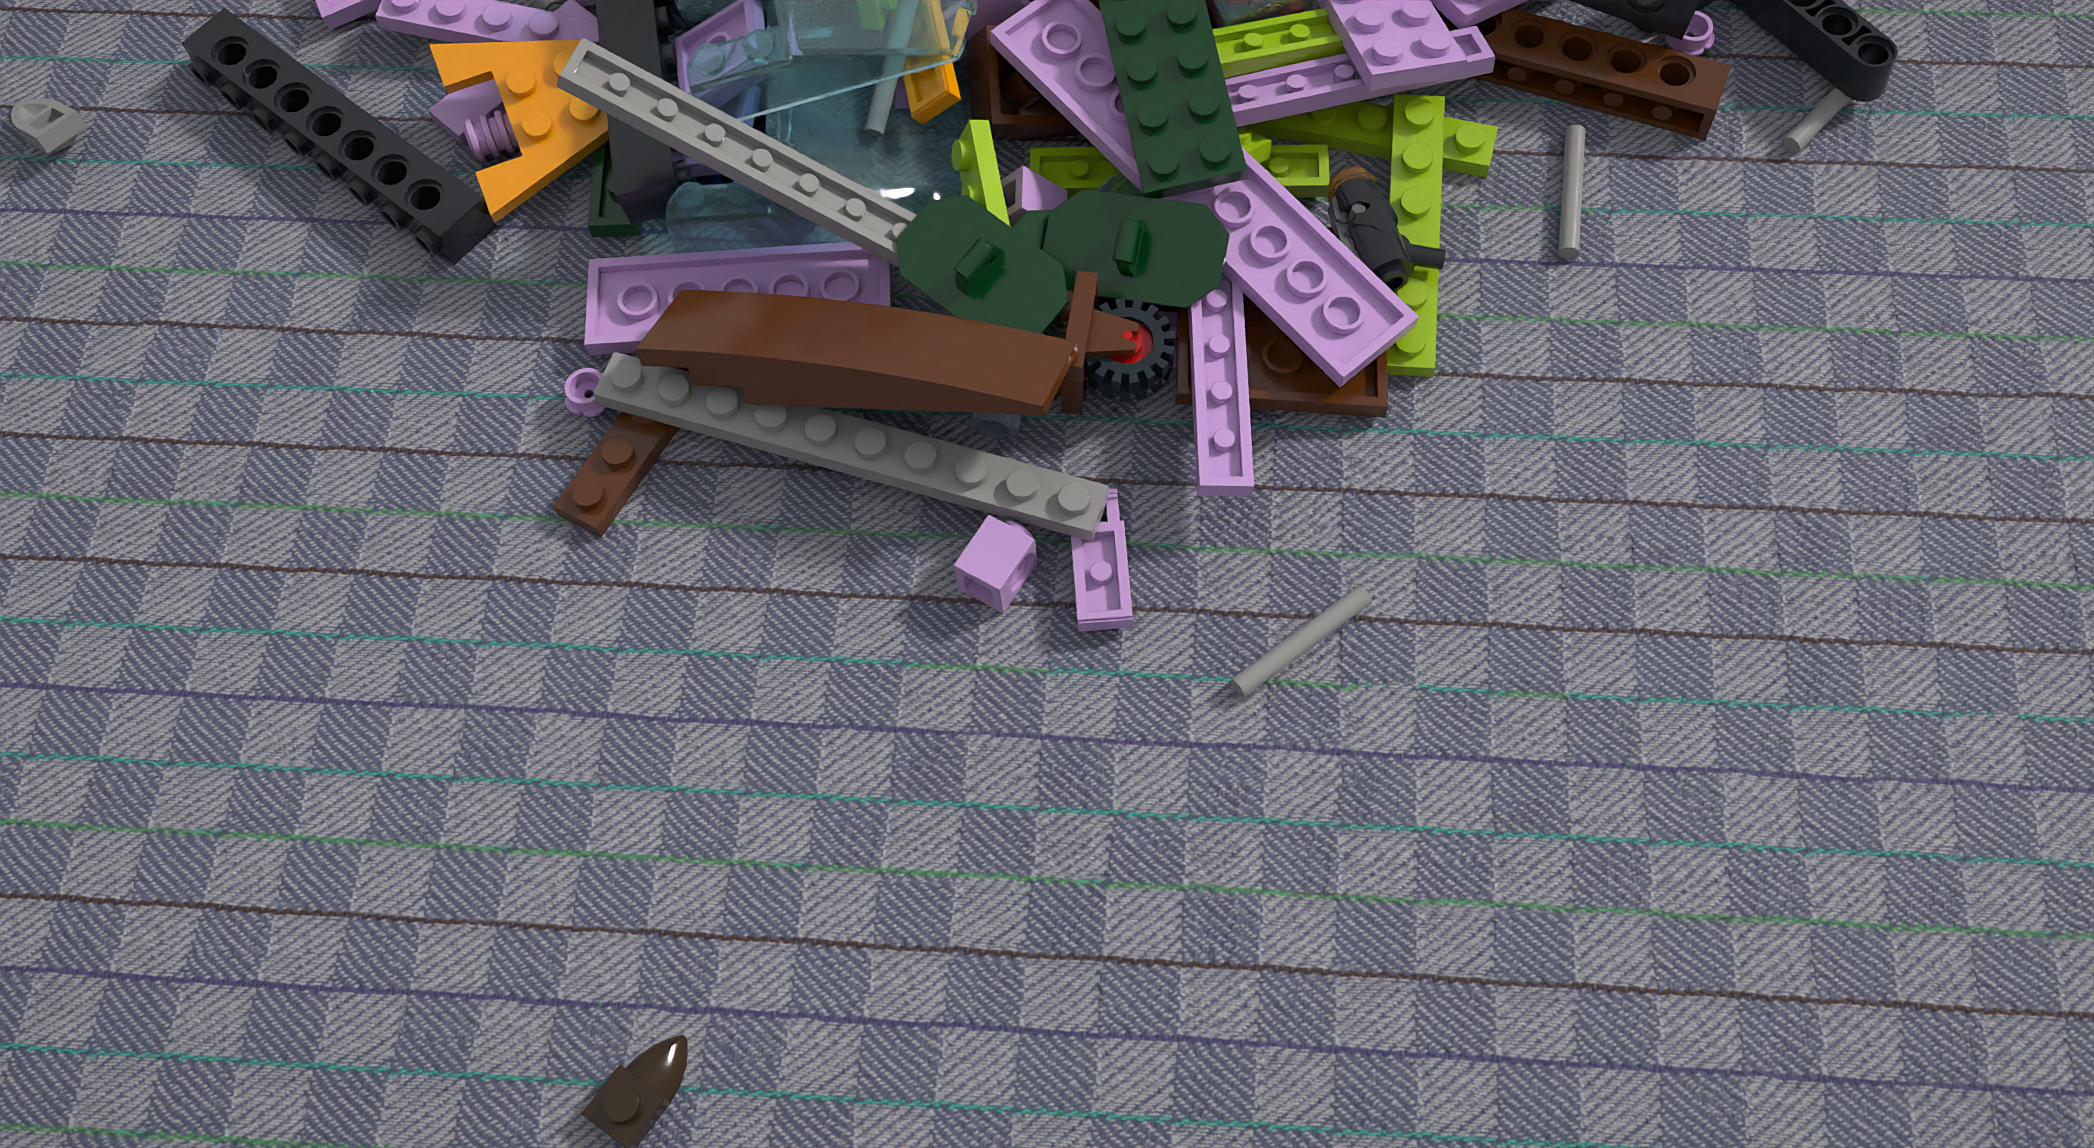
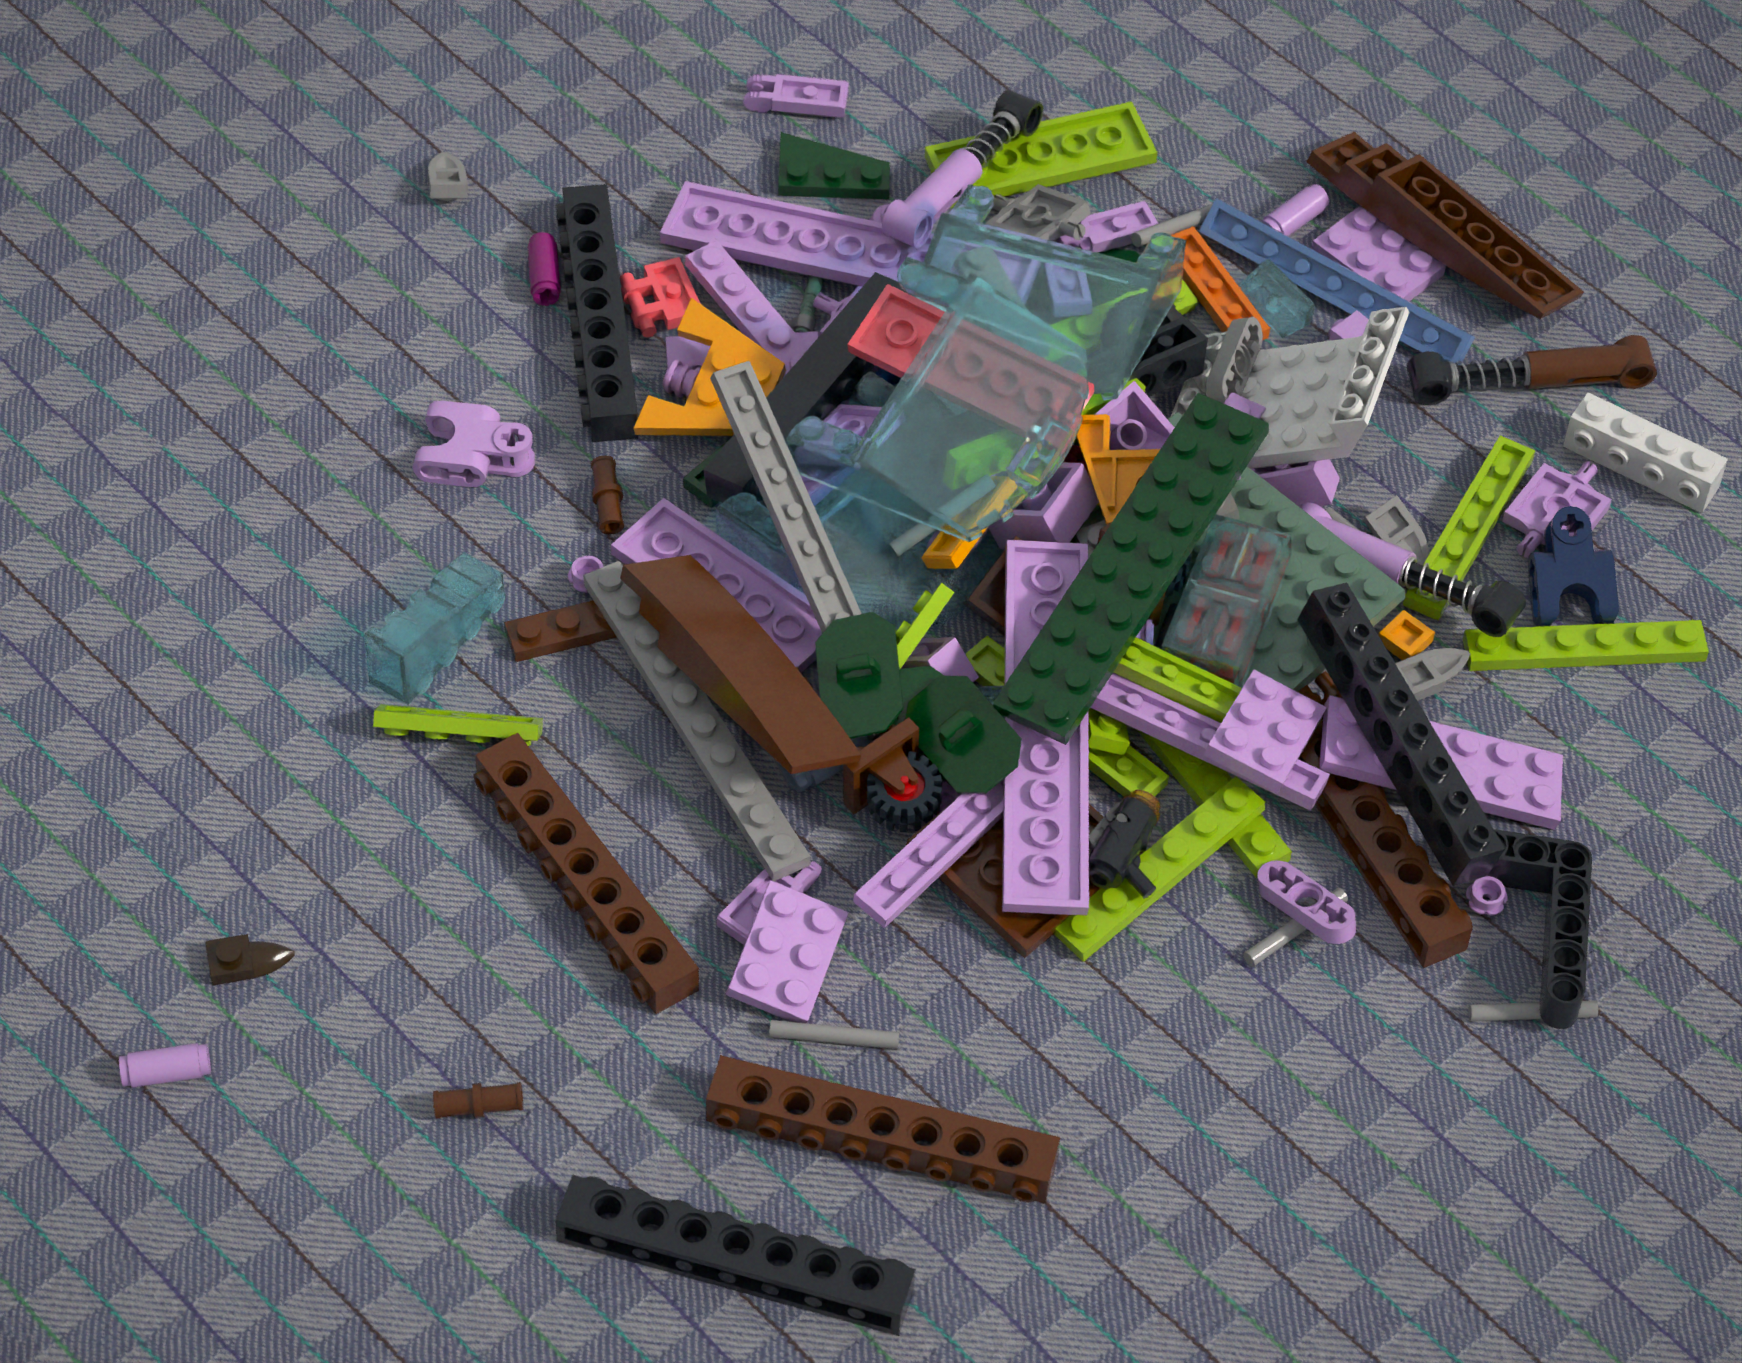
camera: 35 degrees right, 10 degrees down
lavender brick [953,515,1038,614] -> none
none -> clear light blue wedge [364,552,506,705]
none -> lime plate [373,704,543,746]
none -> lavender piece [412,401,535,487]
none -> reddish brown pin [433,1082,524,1119]
none -> reddish brown brick [473,733,699,1014]
none -> magenta piece [527,232,561,306]
none -> black brick [555,1175,916,1336]
none -> reddish brown pin [591,455,624,534]
none -> coral plate [620,257,700,338]
none -> reddish brown brick [706,1055,1061,1204]
none -> lavender plate [725,880,849,1023]
none -> lavender beam [1257,861,1356,944]

